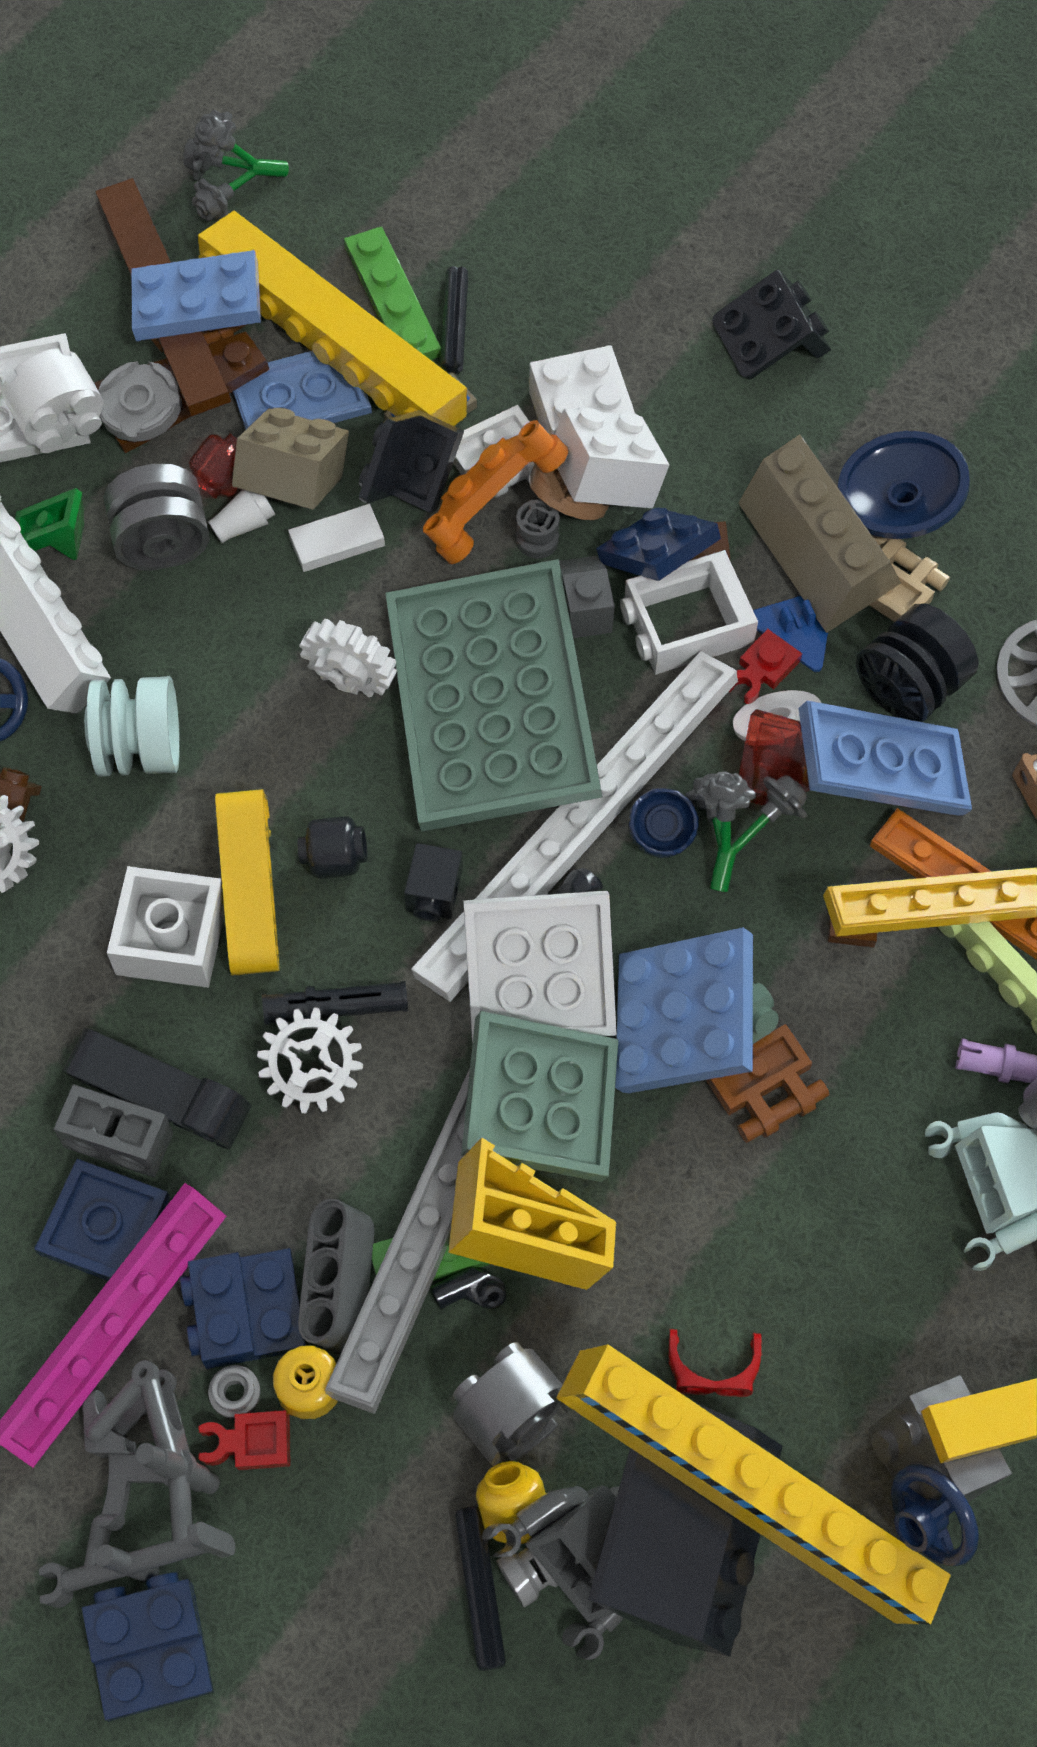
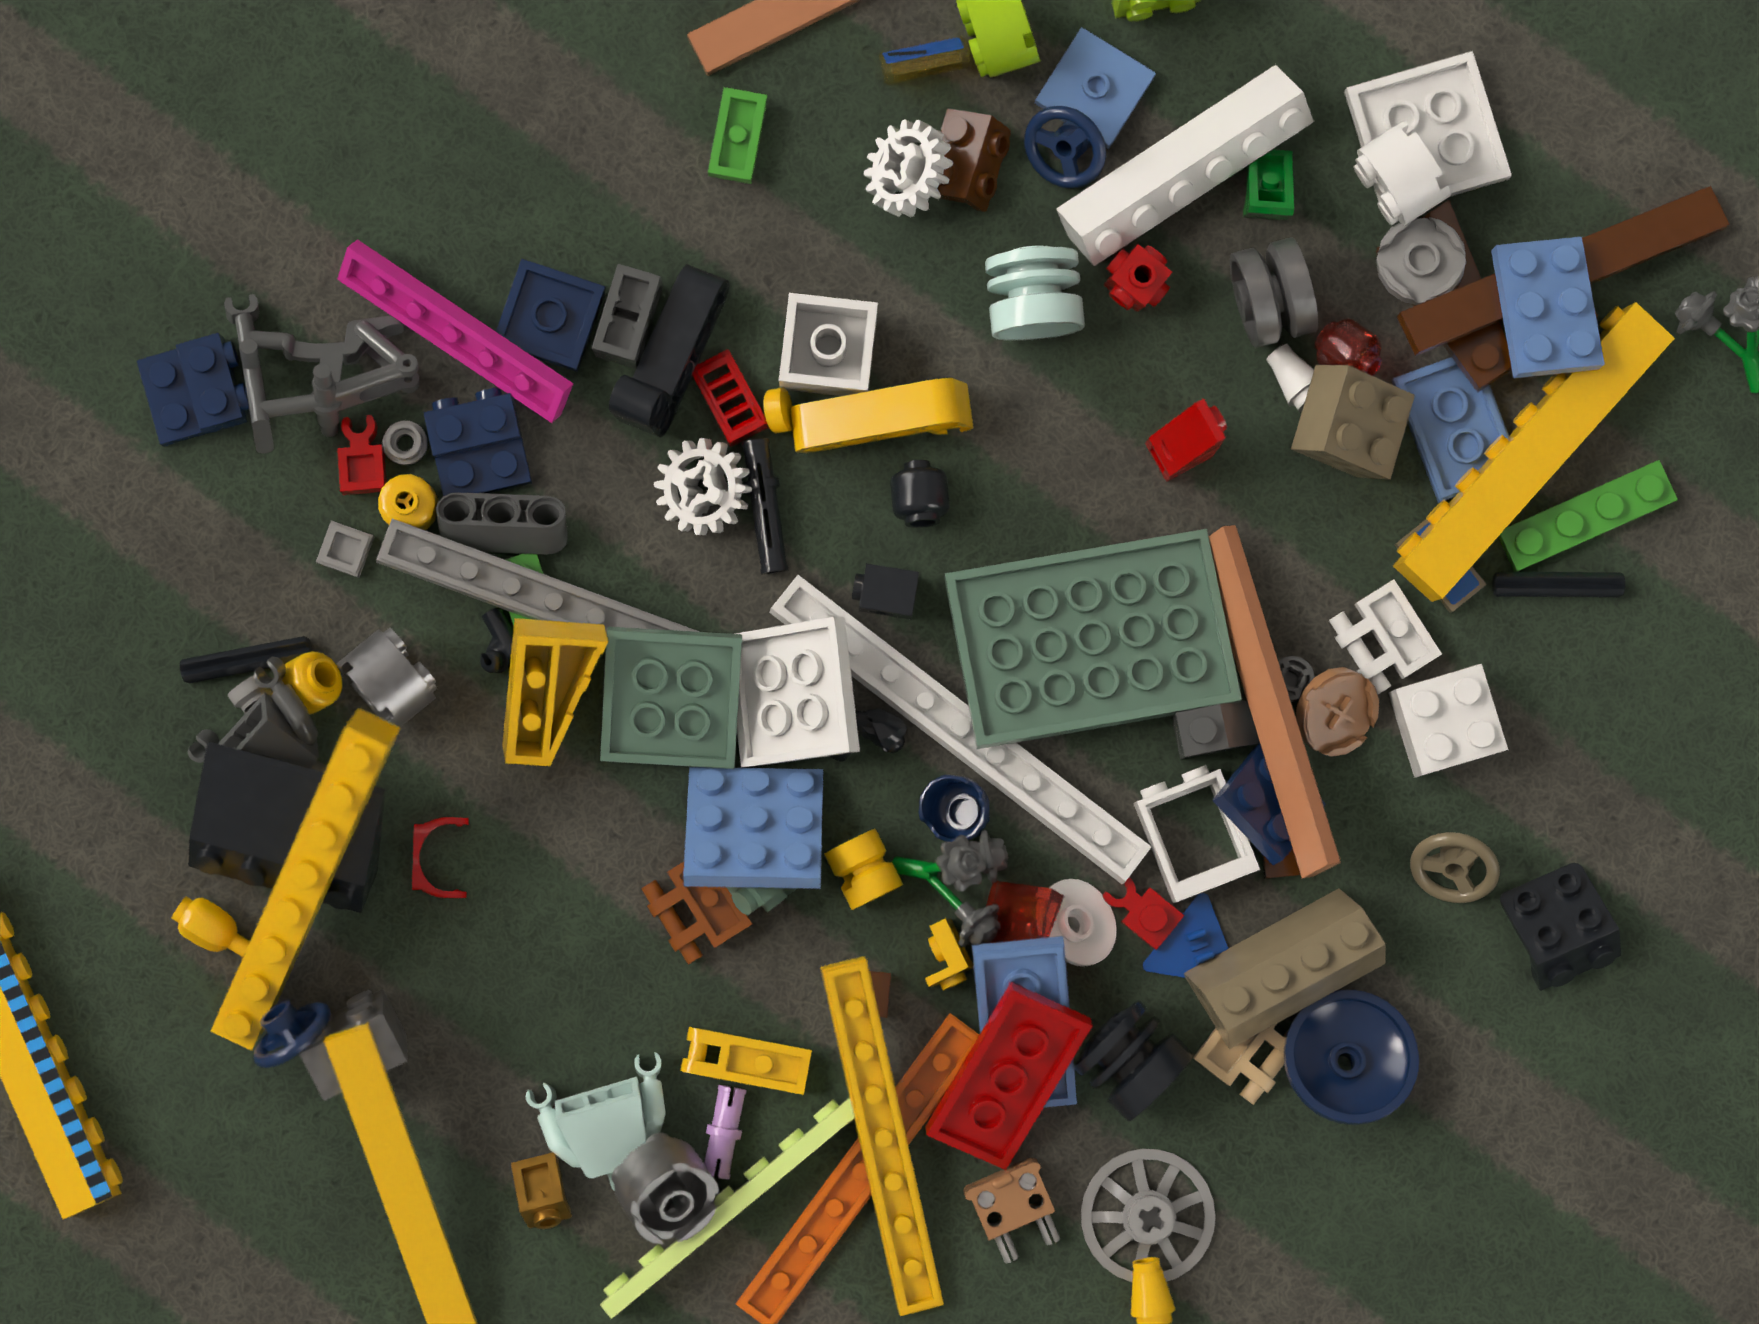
camera: 85 degrees right, 20 degrees up
white tile [288,504,385,572] -> none
white gear [299,619,397,697] -> none
black bracket [359,410,464,513] -> none
orange plate [423,420,569,564] -> none
white brick [555,407,669,508] -> none
none -> yellow plant [171,896,250,958]
none -> light grey tile [316,521,374,578]
none -> yellow plate [680,1027,812,1095]
none -> red slope [692,349,769,448]
none -> yellow tile [764,387,793,433]
none -> yellow wheel [824,829,903,910]
none -> yellow bracket [925,918,974,991]
none -> red plate [925,982,1092,1170]
none -> red brick [1103,244,1172,312]
none -> red slope [1145,398,1227,482]
none -> nougat tile [1208,525,1341,878]
none -> dark tan piece [1410,832,1500,903]

